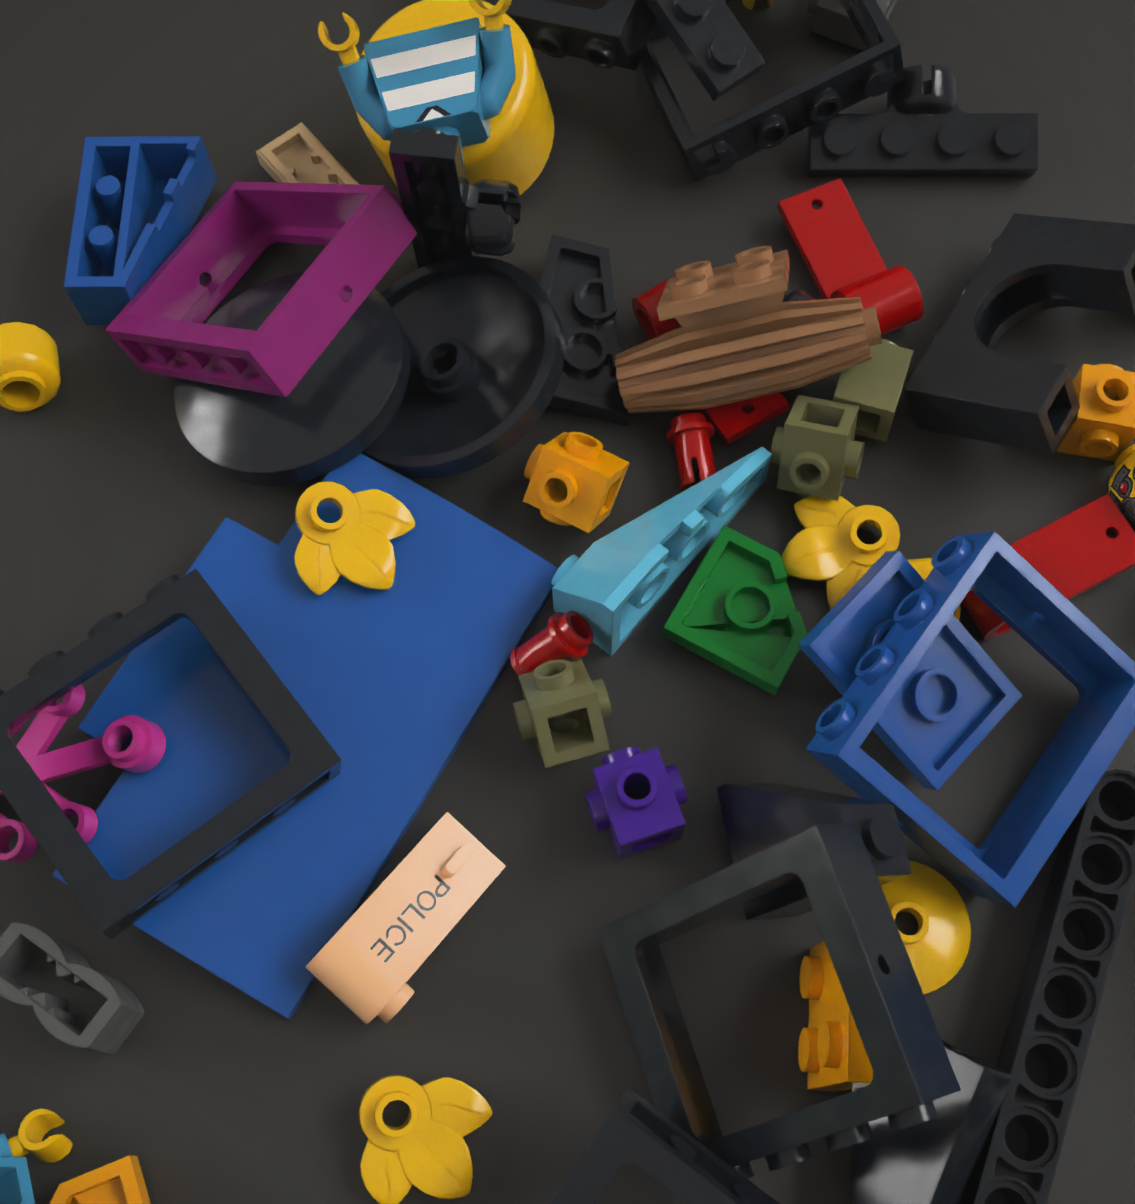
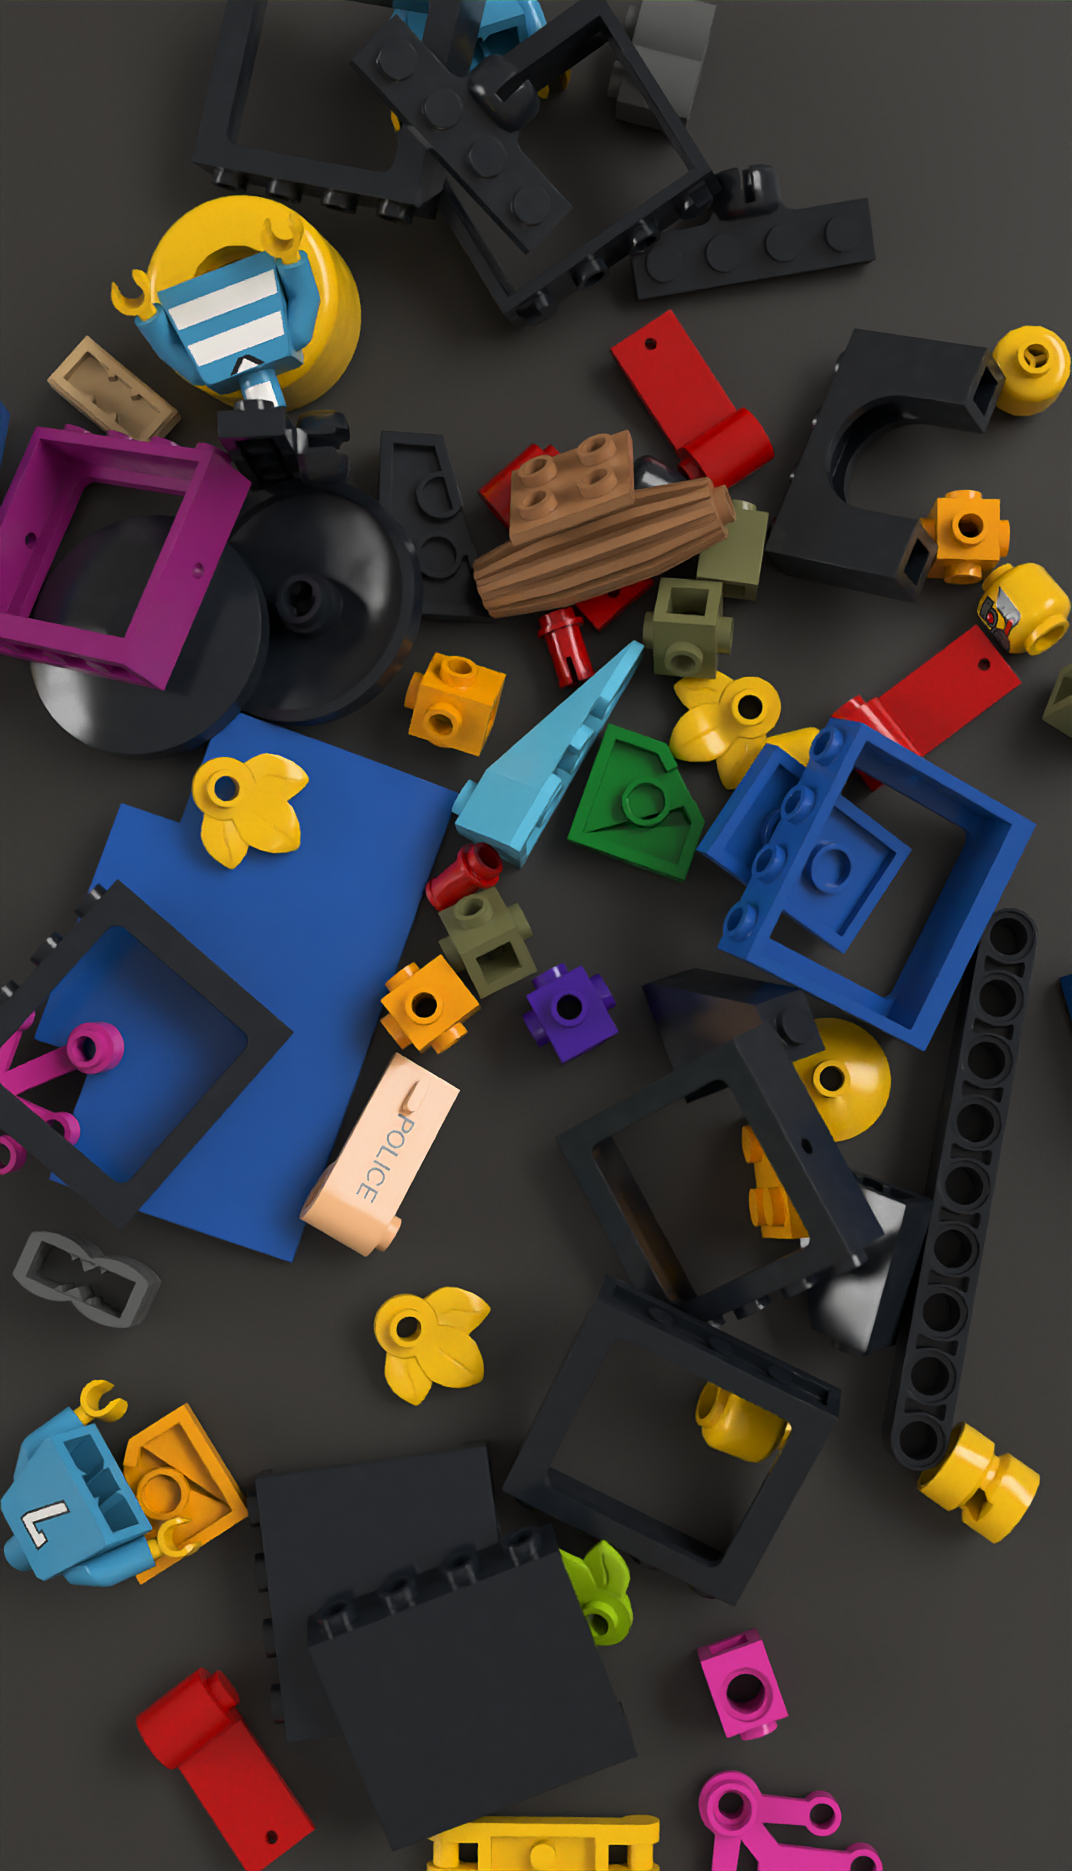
camera: 10 degrees left, 15 degrees up
none -> light orange brick [380,954,481,1055]

